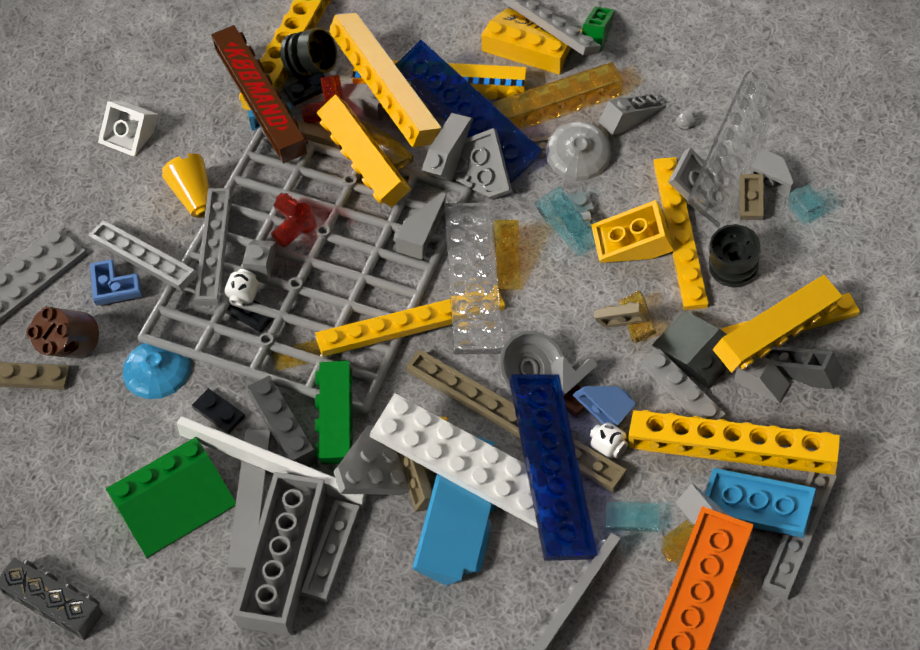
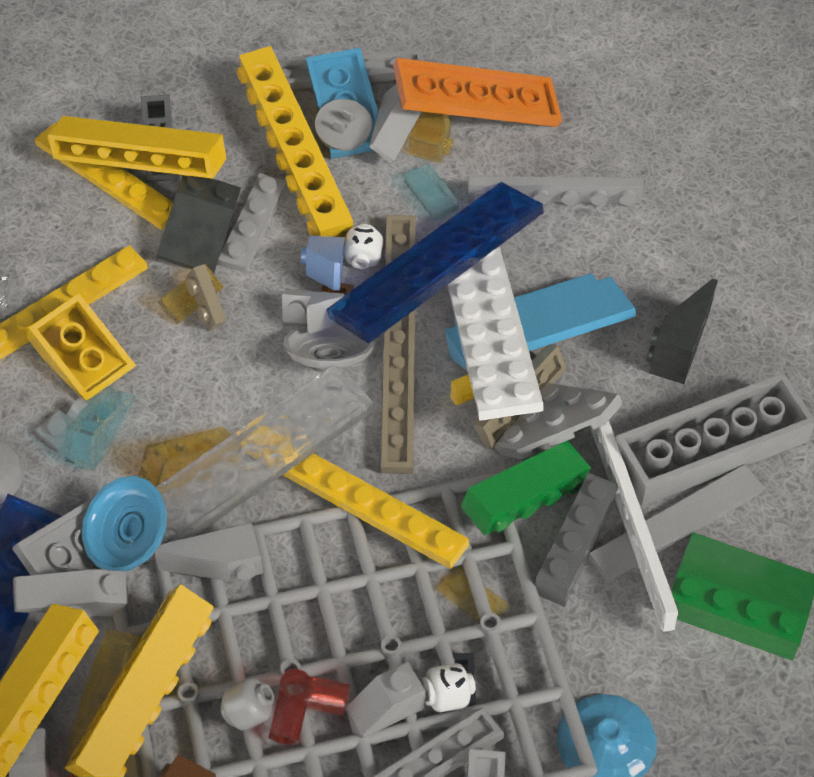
camera: 130 degrees left, 0 degrees up
black plate [192,388,245,434] -> none
light grey plate [301,500,360,603] -> none
pearl dark grey wheel [709,224,760,288] -> none
none -> dark azure hat [82,476,167,571]
none -> light grey head [221,678,274,730]
none -> light grey piece [315,99,372,151]
none -> pearl dark grey slope [646,279,718,384]

